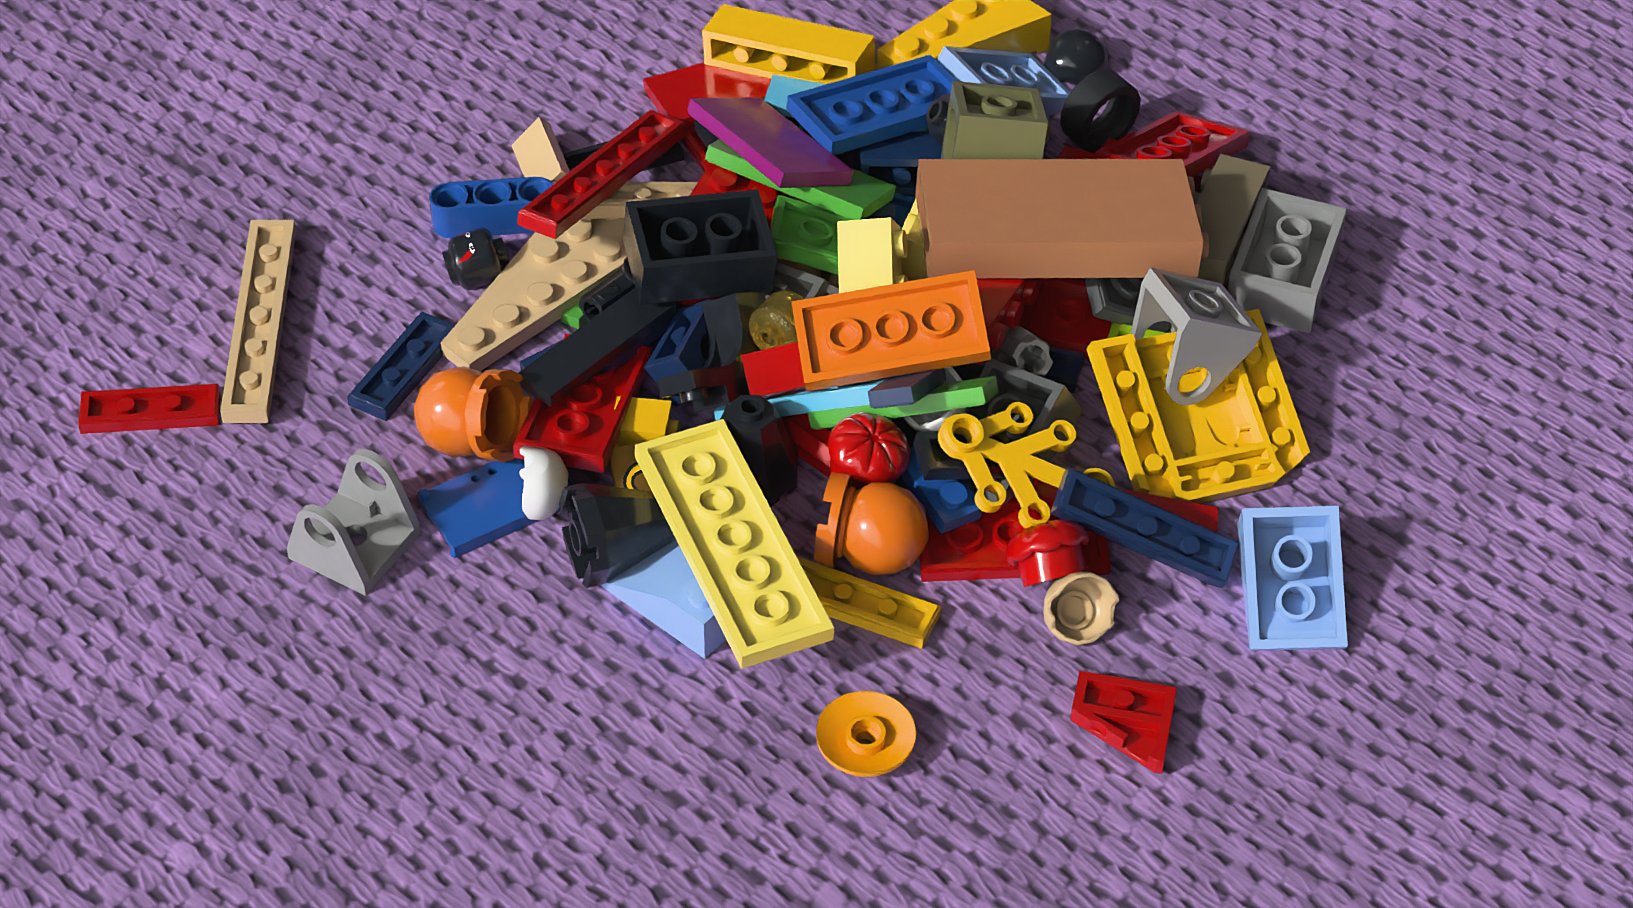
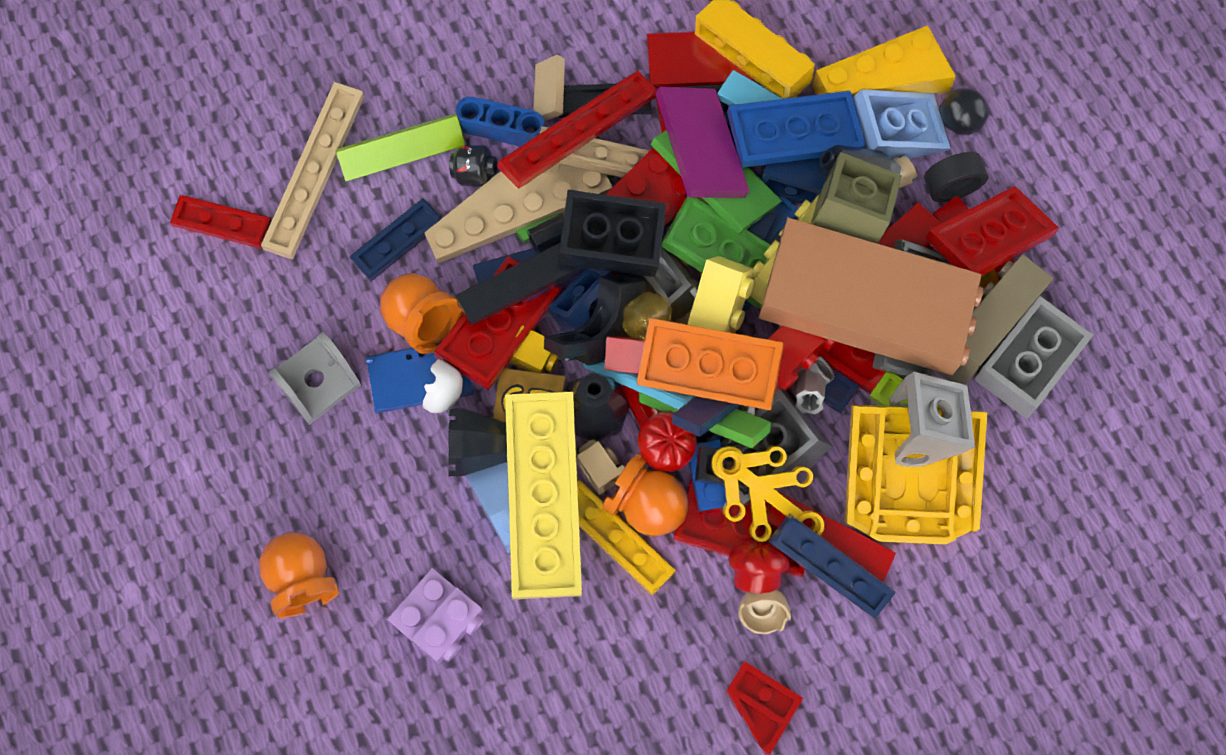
camera: 20 degrees right, 25 degrees up
light orange dish [816,691,916,777] -> none
light blue slope [1237,506,1348,651] -> none
none -> orange tile [258,531,340,619]
none -> lime tile [335,113,465,181]
none -> lavender plate [387,568,484,665]
none -> tan brick [576,440,625,495]

